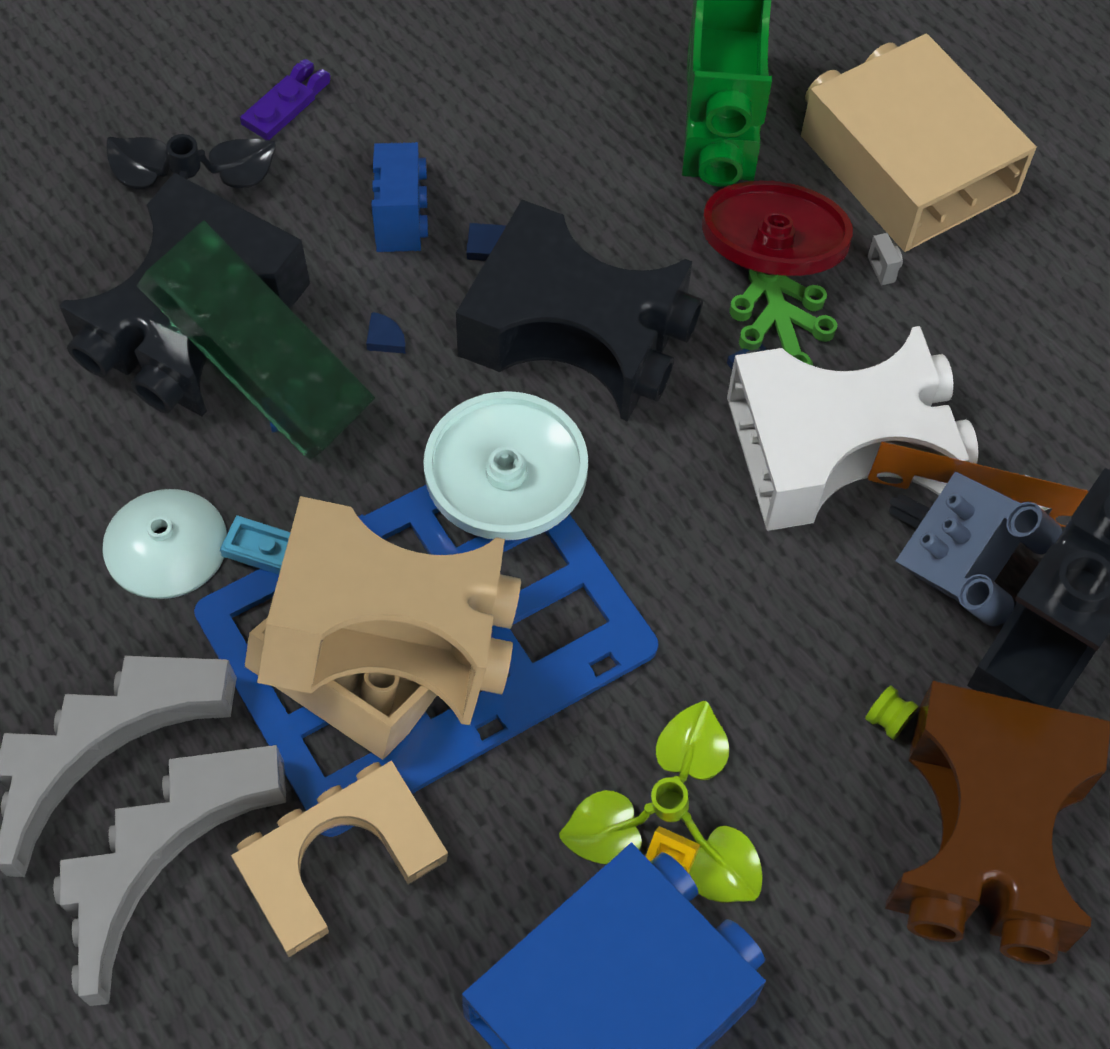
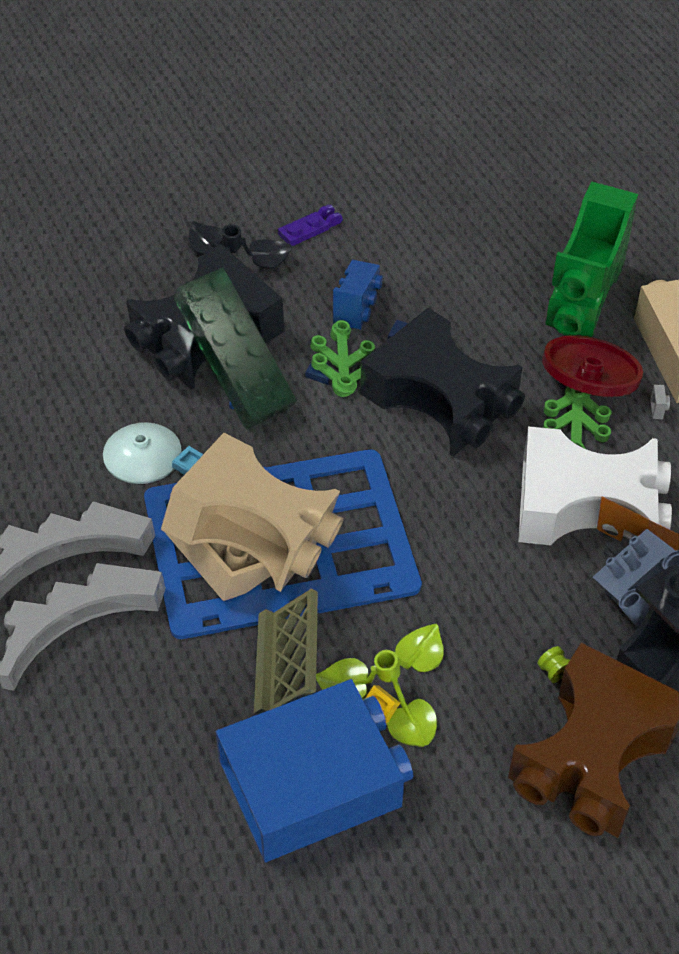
camera: 20 degrees right, 10 degrees down
tan arch [231,760,448,957] -> none
light aqua dish [424,391,588,540] -> none
none -> olive fence [254,588,318,715]
none -> bright green plant [310,320,375,397]

